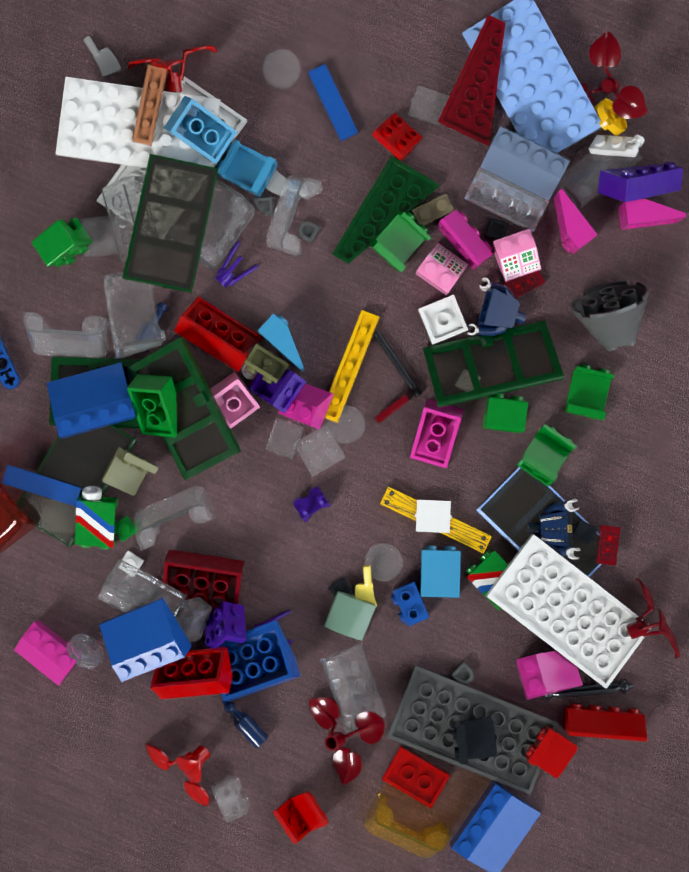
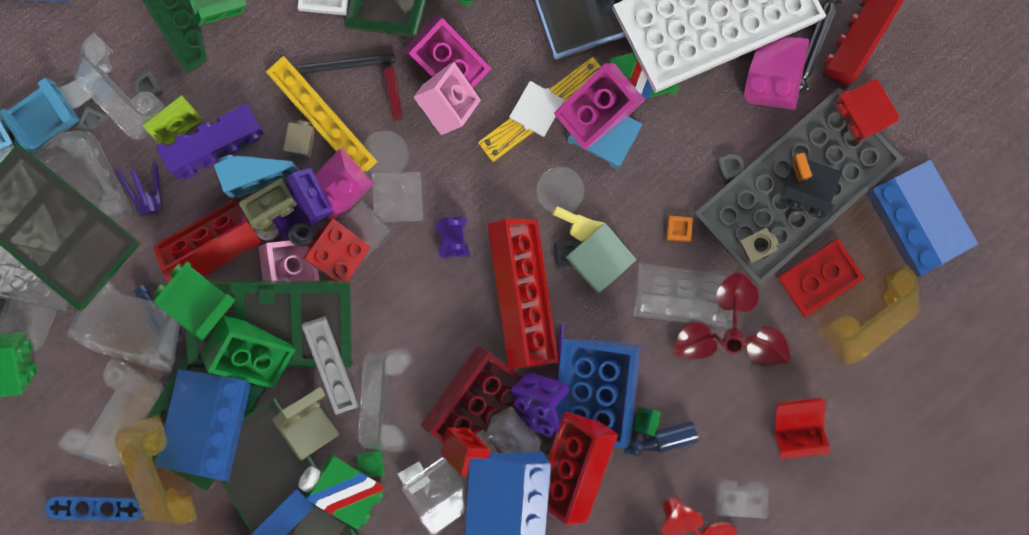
camera: 65 degrees left, 5 degrees down
blue brick [391,581,429,627] -> none
none -> clear yellow windscreen [115,415,198,525]
none -> lime tile [143,95,203,147]
none -> green panel [153,262,235,340]
none -> dark purple wedge [156,104,264,181]
none -> dark tan brick [283,120,316,159]
none -> black plate [288,223,313,247]
none -> light grey tile [302,316,359,415]
none -> red plate [303,218,371,281]
none -> bright pink slope [414,62,481,135]
none -> red panel [441,427,491,476]
none -> red arch [488,219,559,369]
none -> dark pink slope [553,63,645,150]
none -> green plate [632,407,661,436]
none -> orange tile [666,215,693,242]
none -> dark tan brick [737,228,778,265]
none -> orange tile [791,153,812,183]

